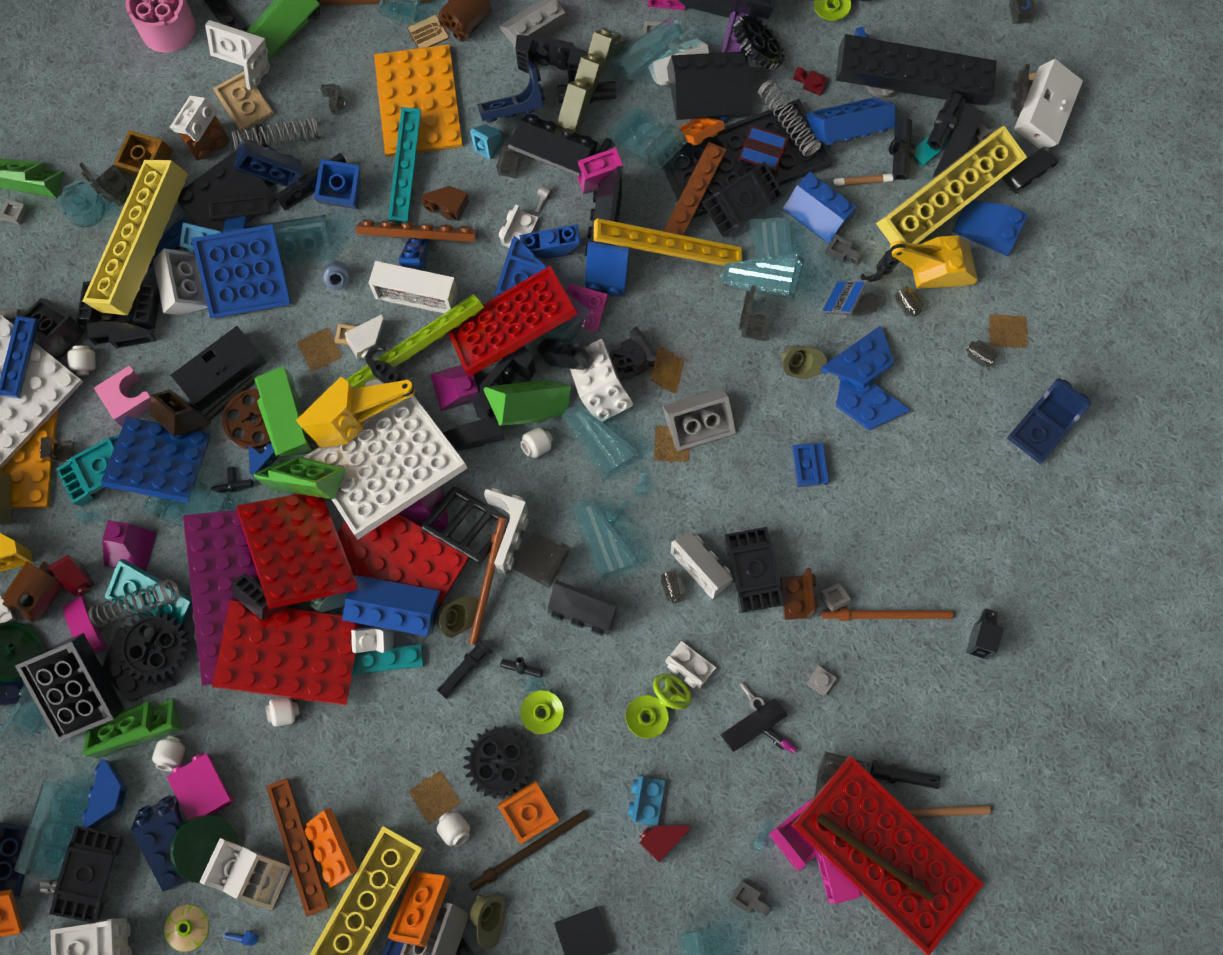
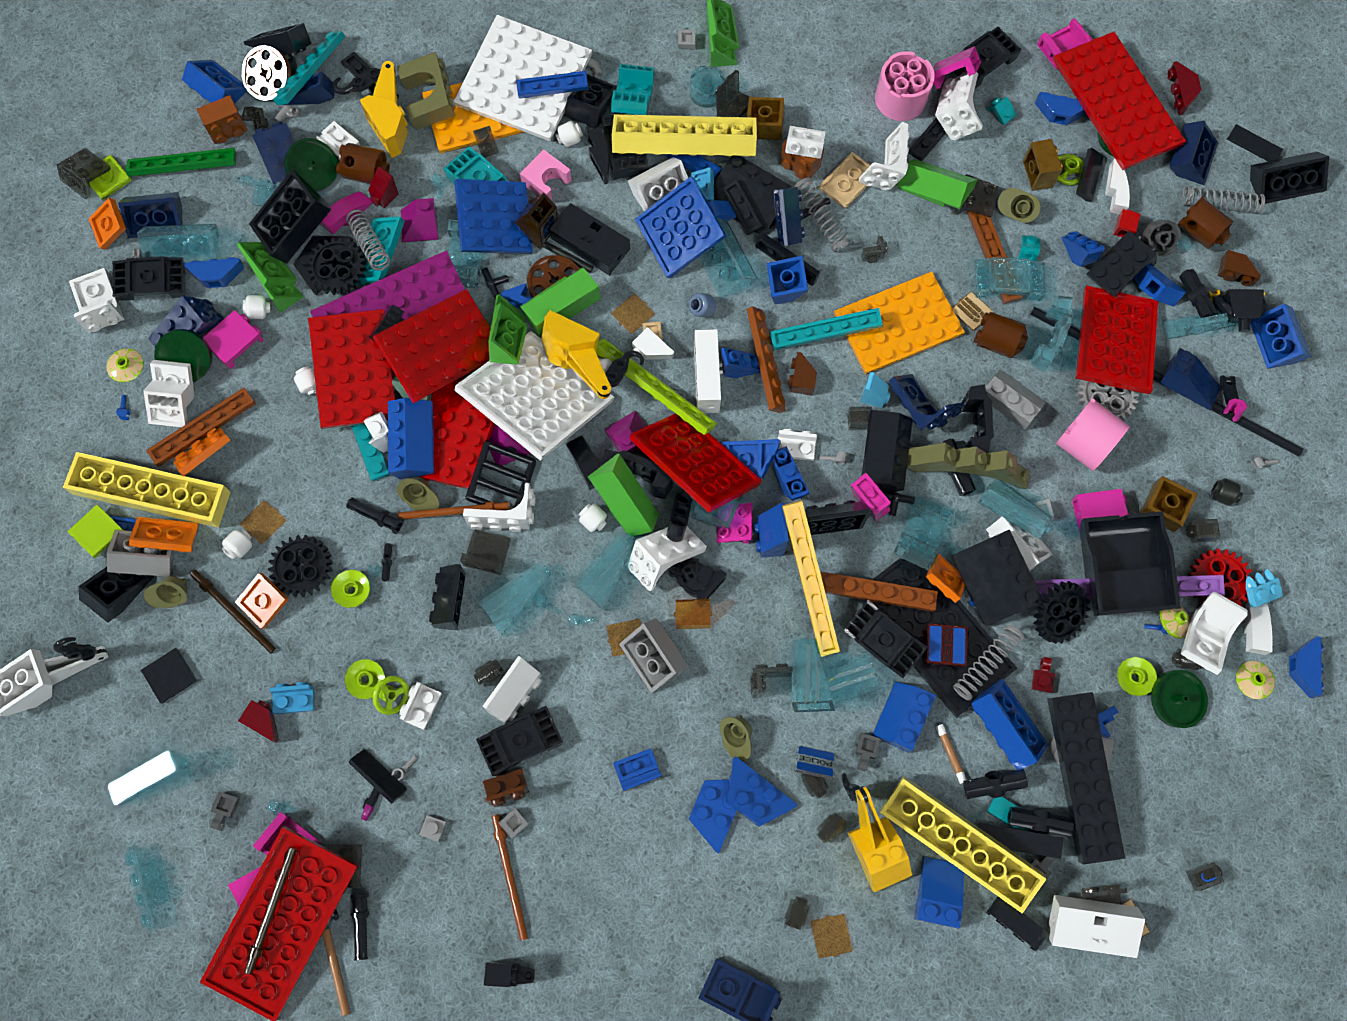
camera: 70 degrees right, 0 degrees up
none -> teal plate [611,63,655,115]

